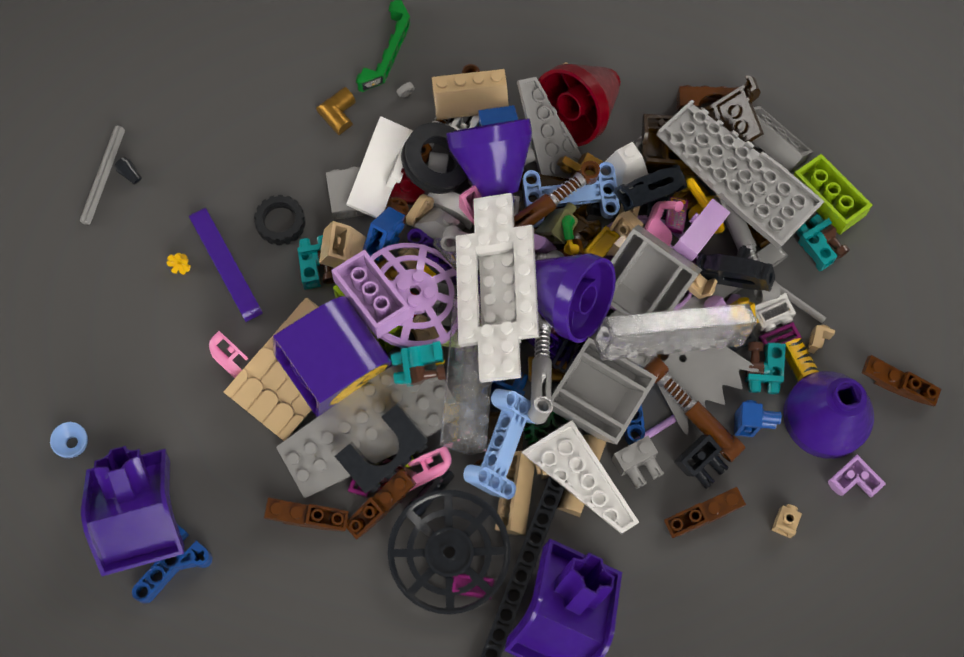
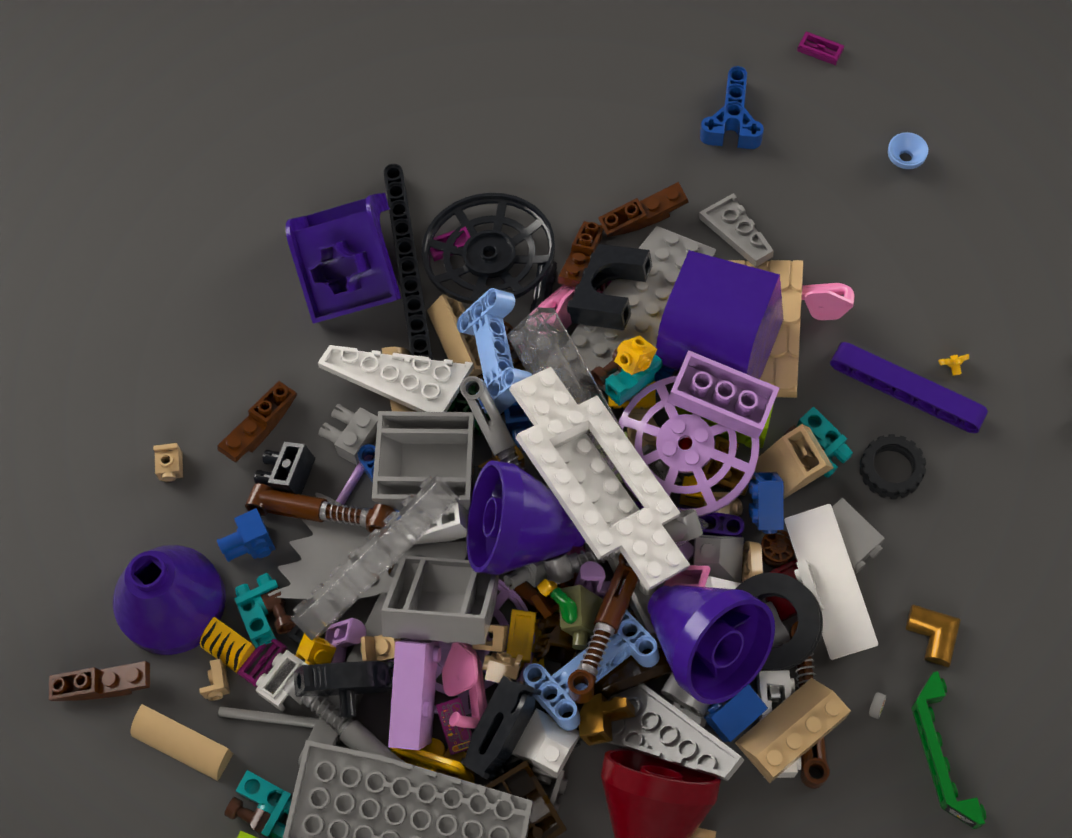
camera: 155 degrees right, 5 degrees down
dark purple piece [81,446,184,577] -> none
lavender brick [828,454,886,498] -> none
none -> tan brick [131,704,233,781]
none -> yellow brick [614,335,657,375]
none -> light grey wing [699,193,774,267]
none -> magenta tile [797,31,844,65]

